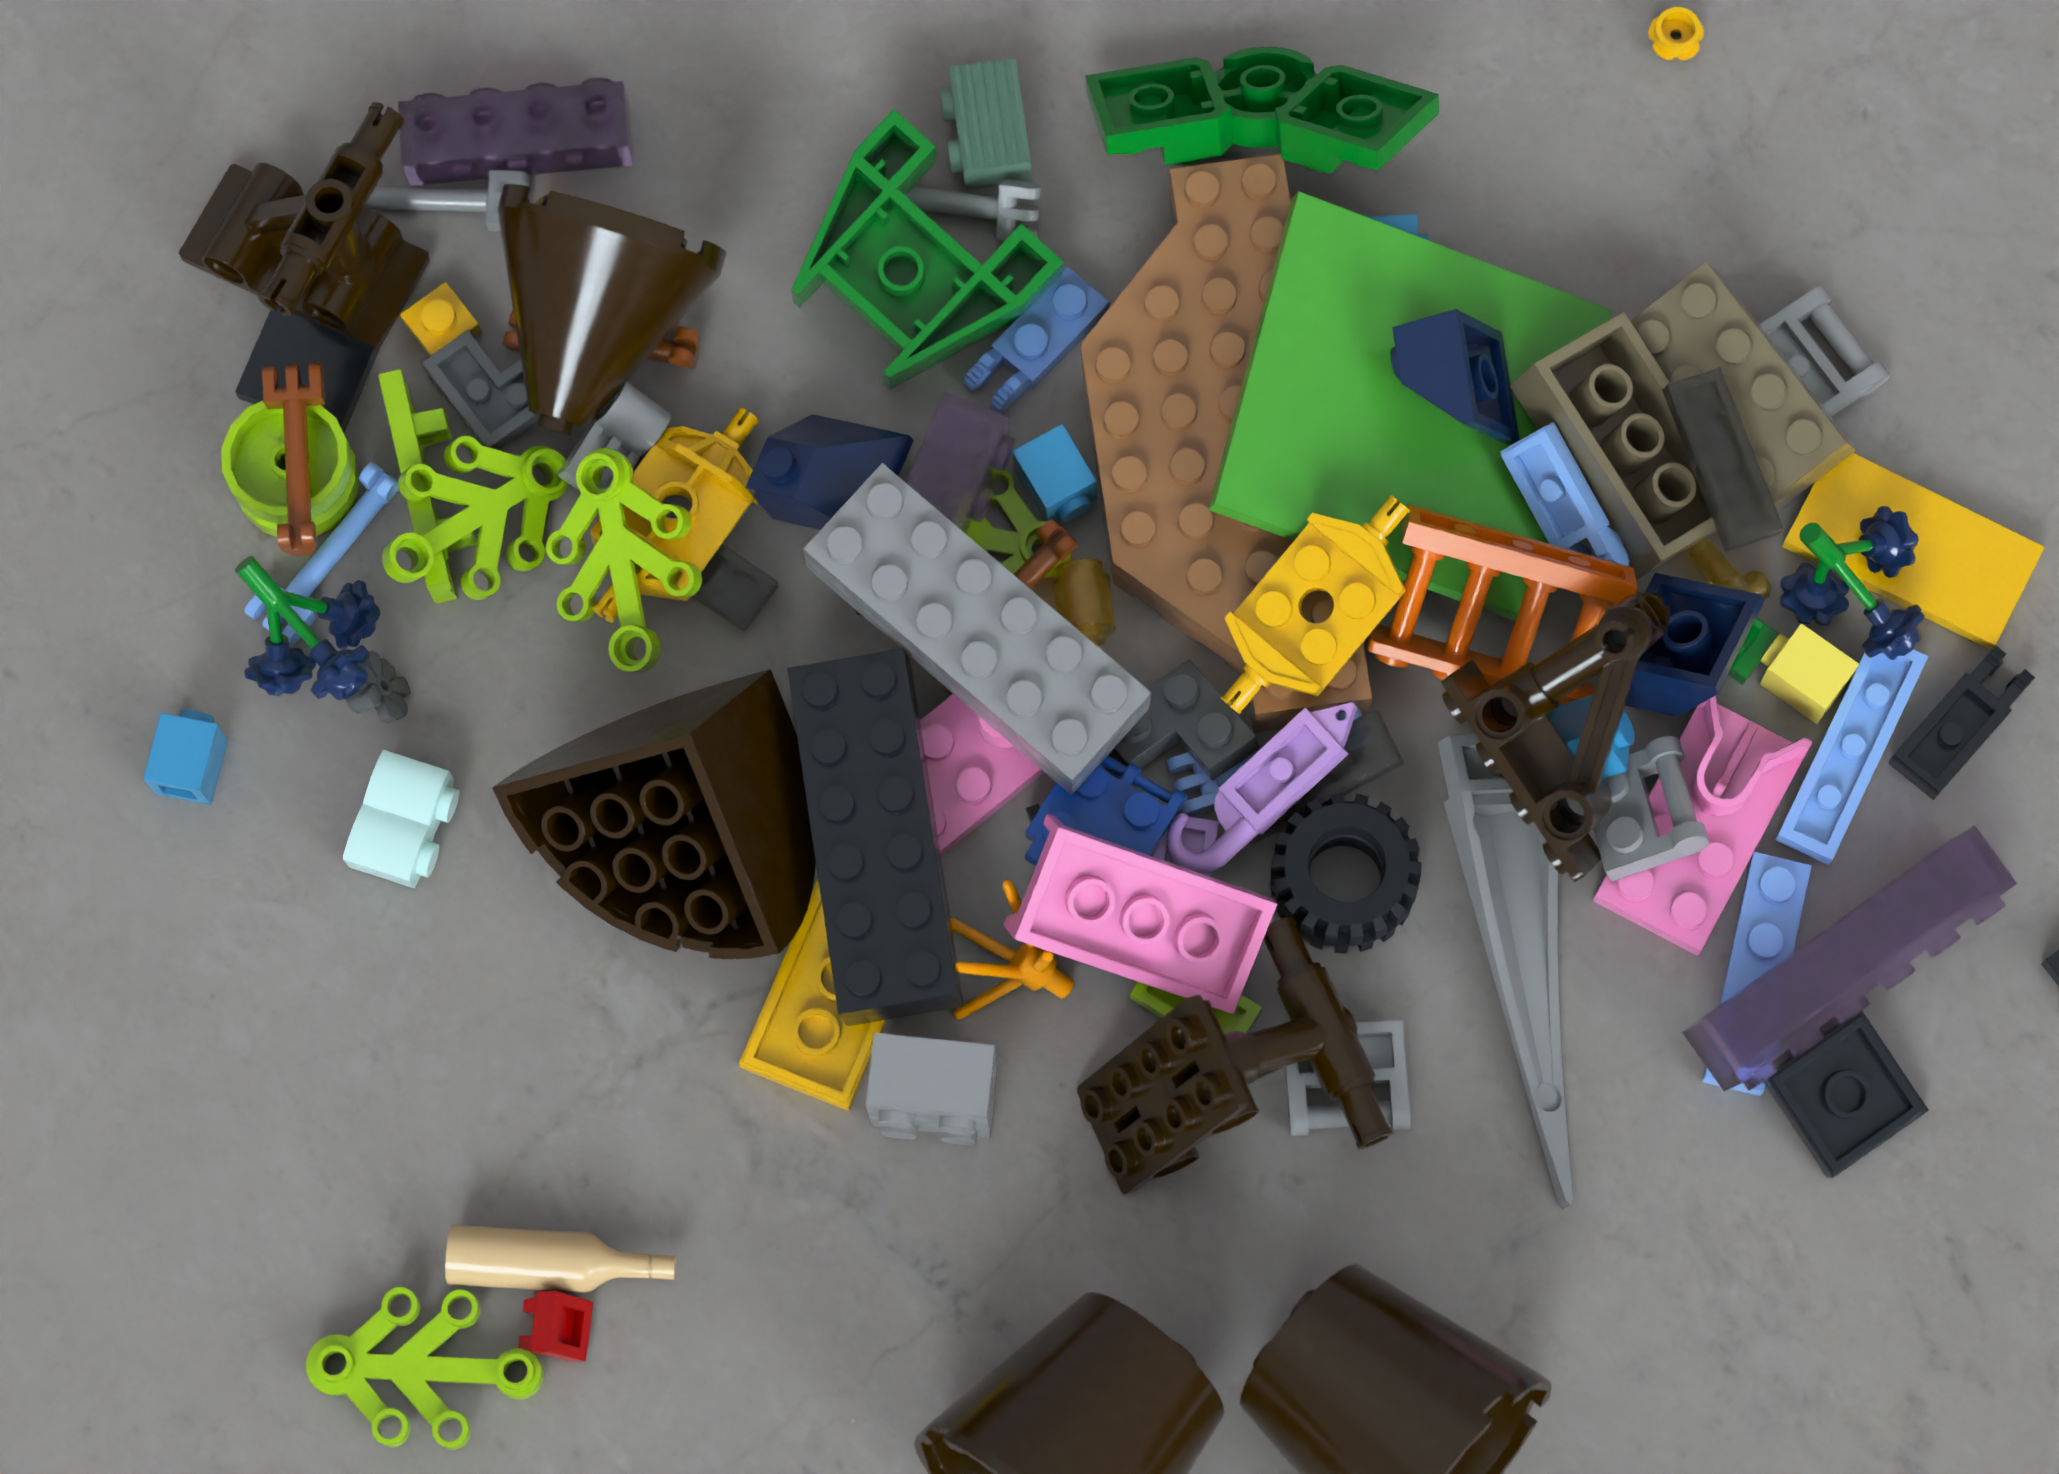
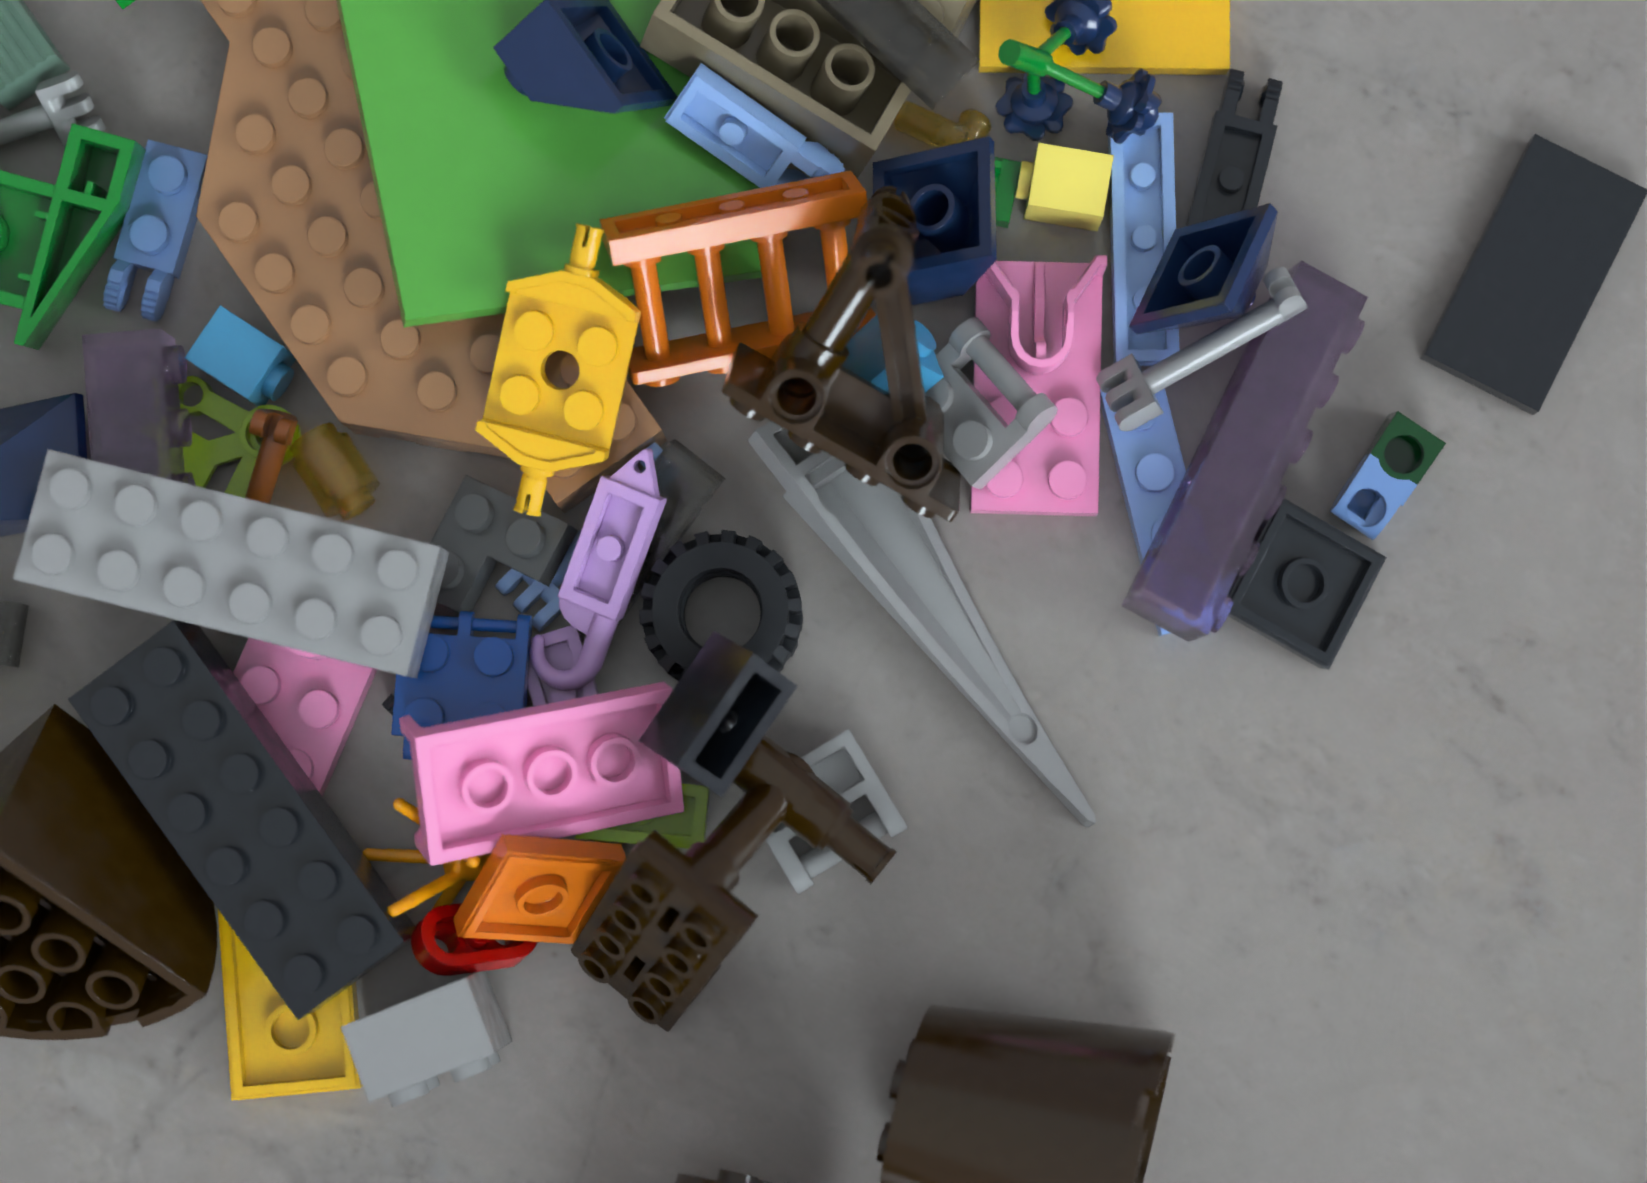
camera: 25 degrees left, 10 degrees up
none -> red plate [411,903,537,976]
none -> orange plate [453,834,626,944]
none -> black brick [639,631,798,797]
none -> light grey hinge [1096,267,1308,431]
none -> dark blue slope [1129,203,1278,334]
none -> leg [1330,411,1446,540]

